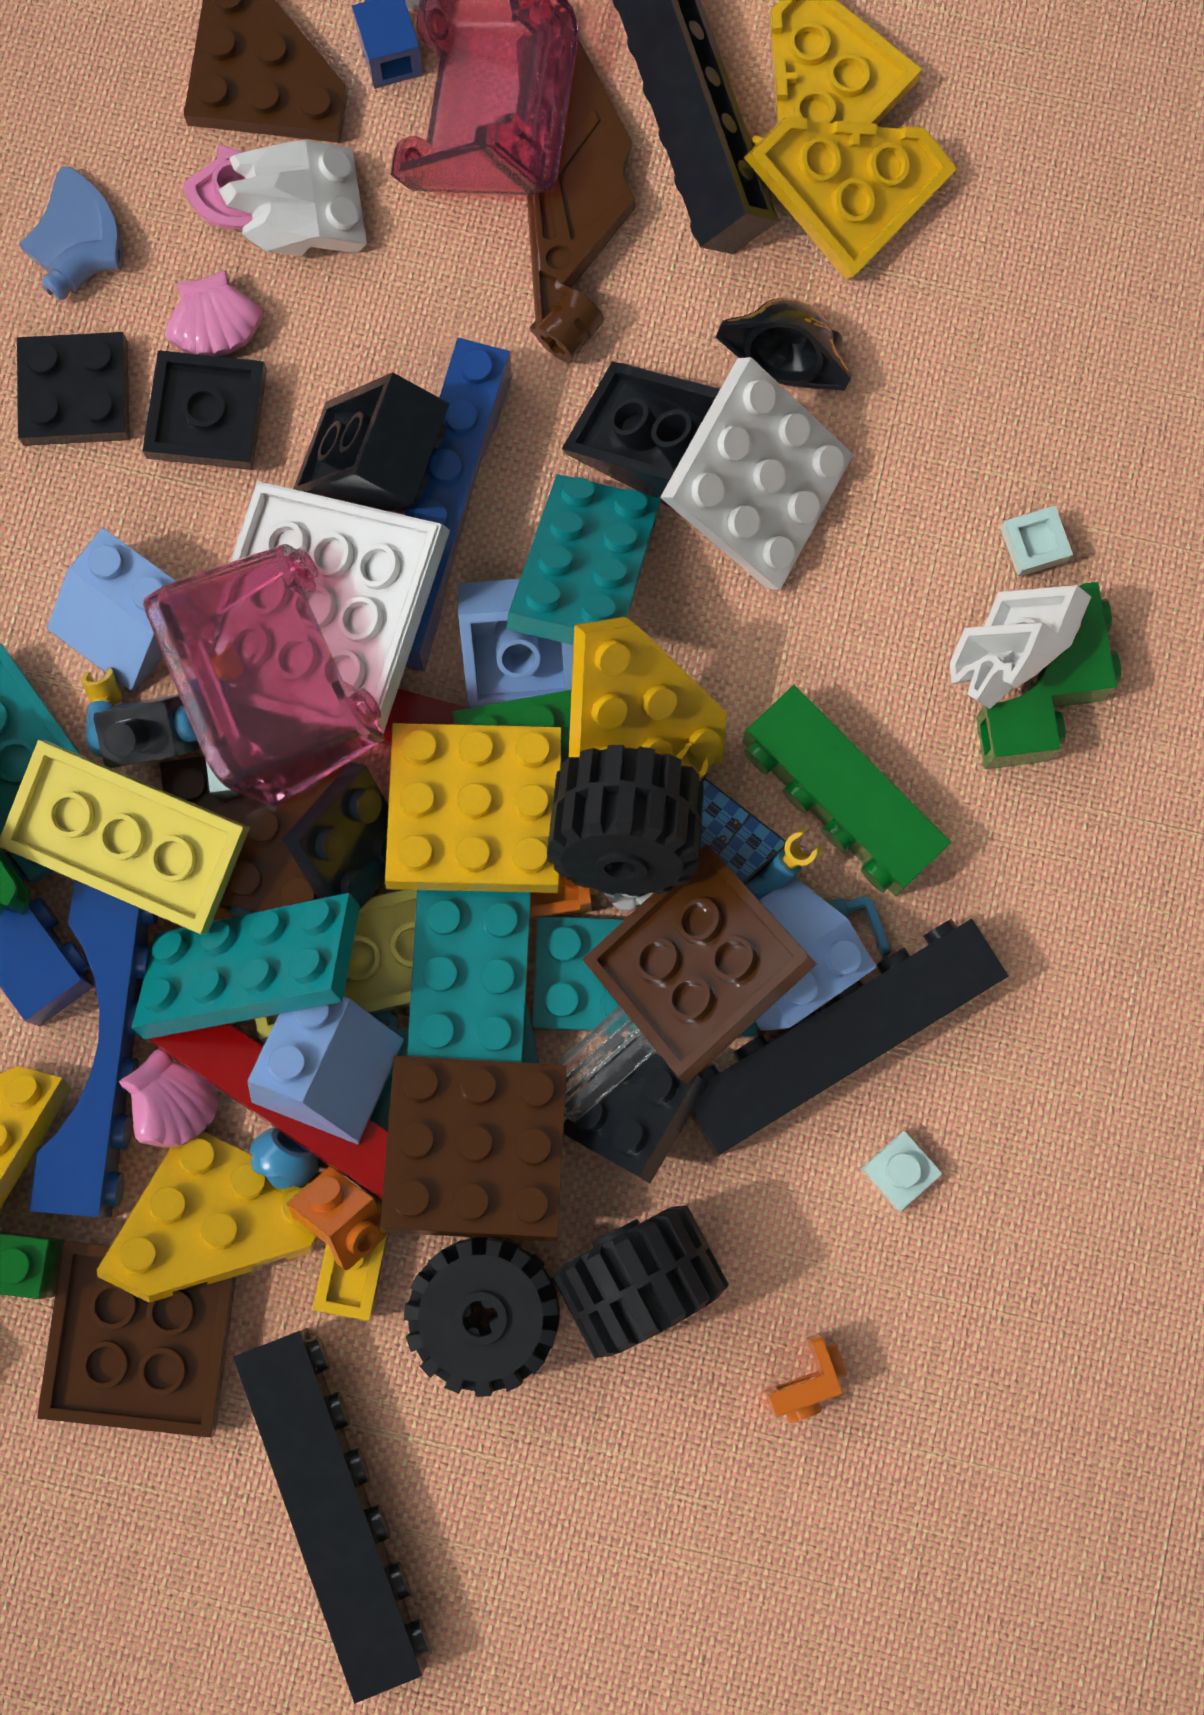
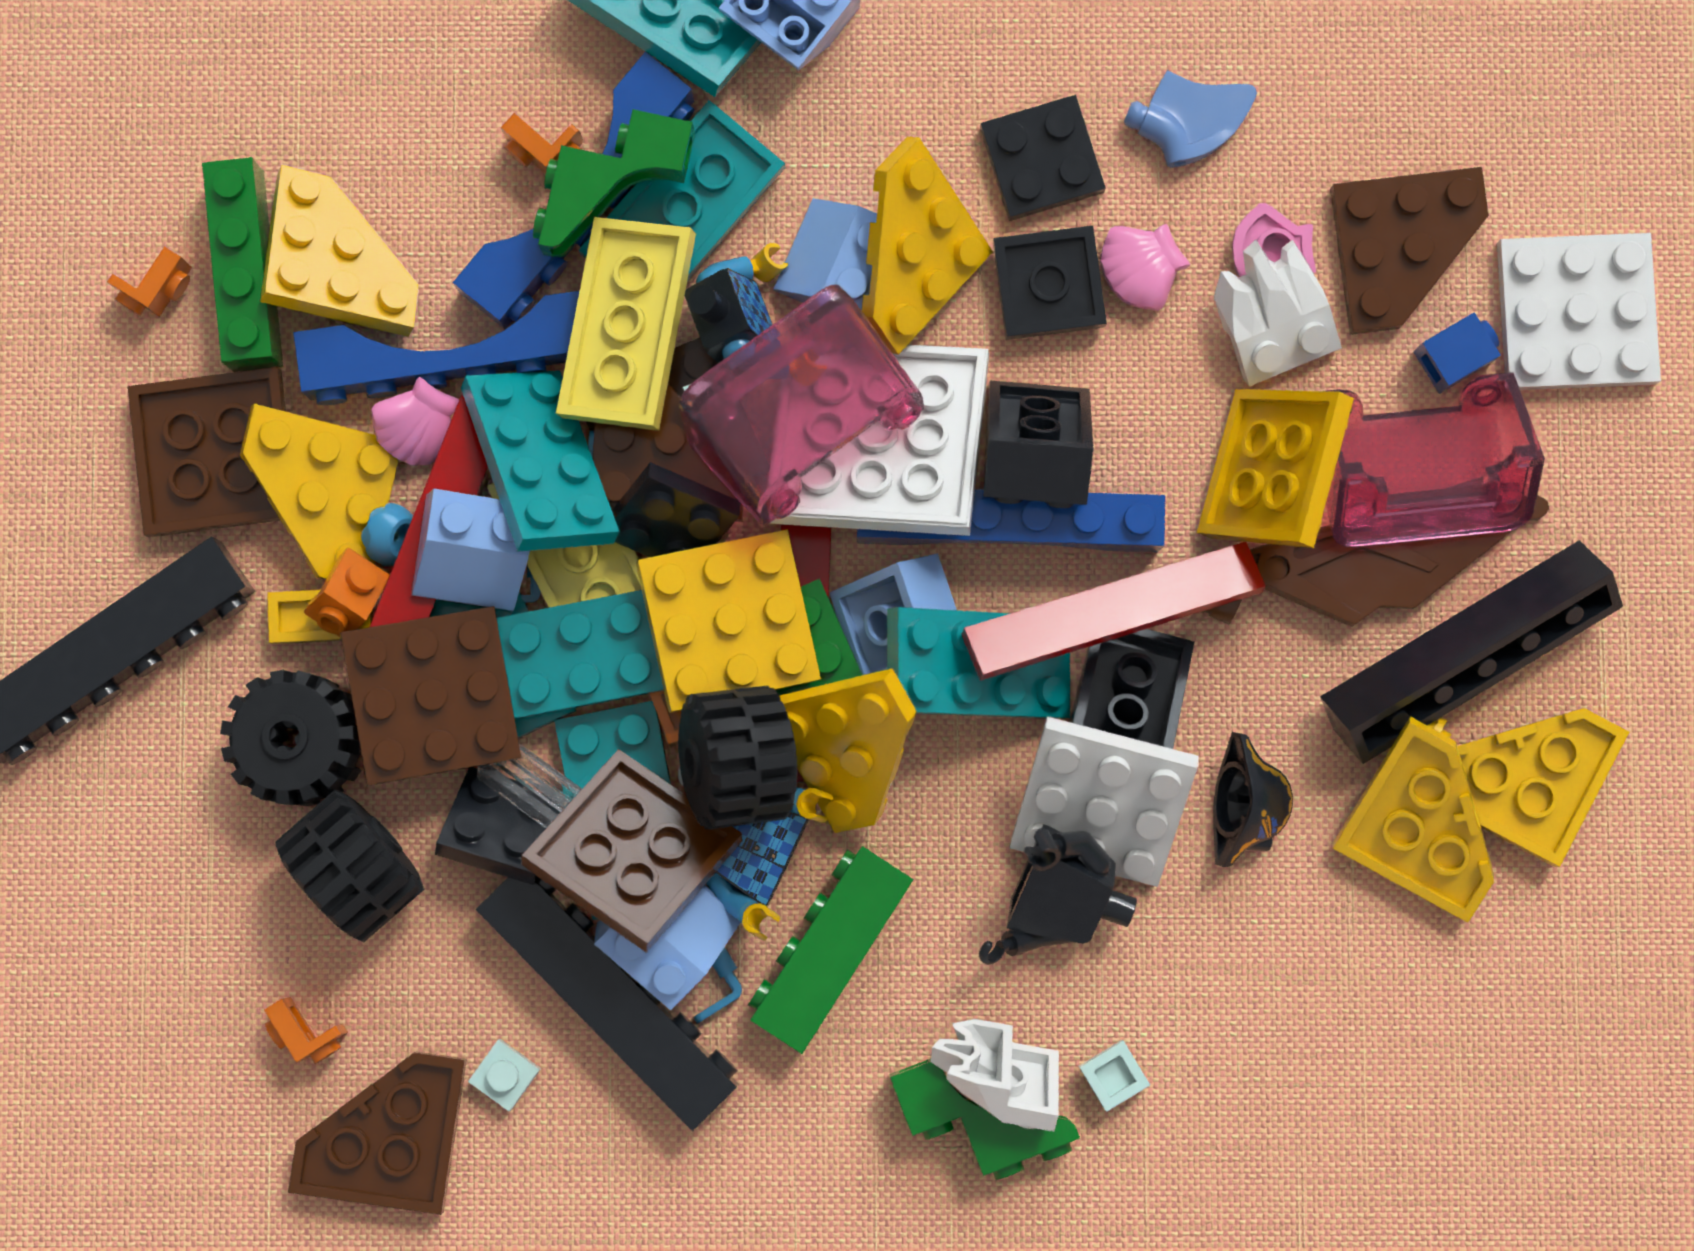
camera: 80 degrees right, 5 degrees up
none -> reddish brown plate [288,1052,467,1215]
none -> yellow plate [861,136,993,355]
none -> tile [961,541,1266,681]
none -> black torso [979,824,1137,965]
none -> yellow plate [1196,389,1354,548]

